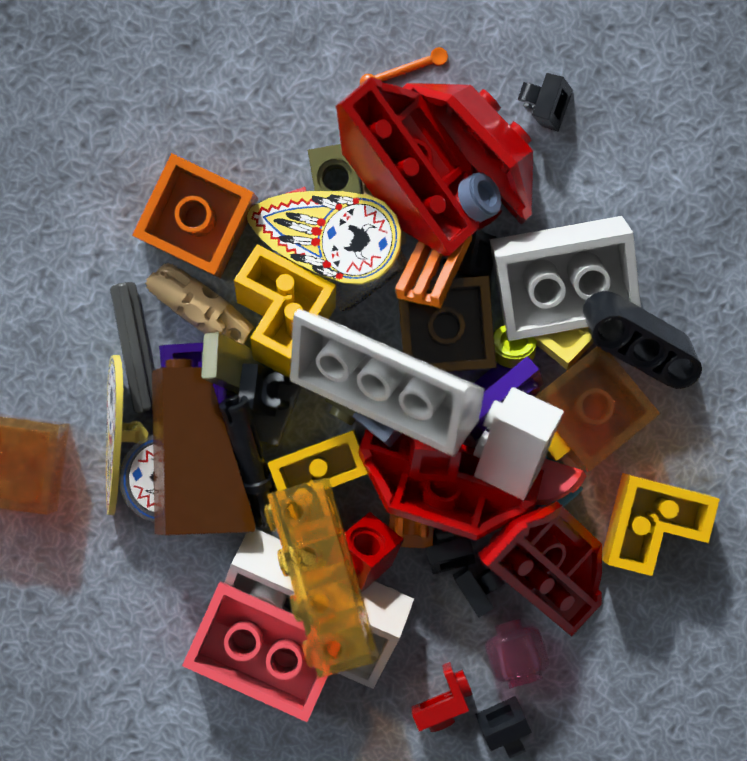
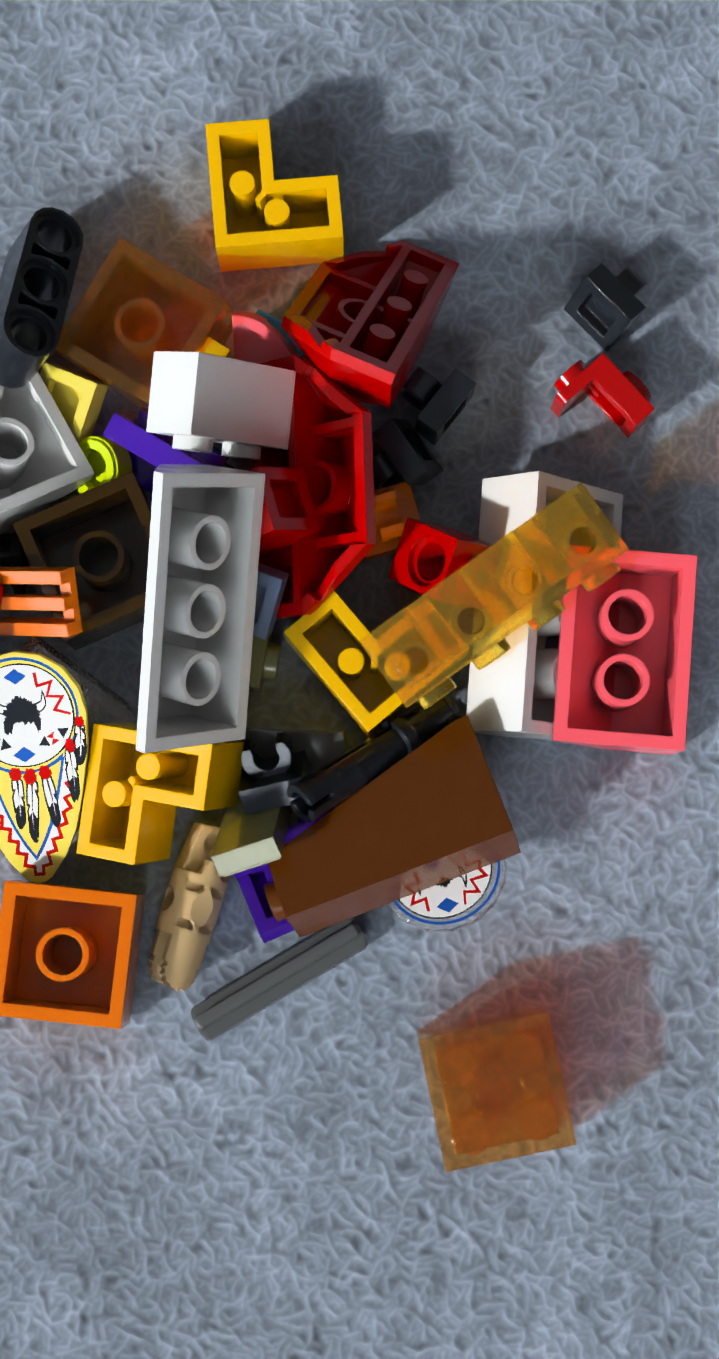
camera: 115 degrees left, 5 degrees down
light yellow shield [106,355,148,515] -> none
clear pink head [485,619,549,689] -> none

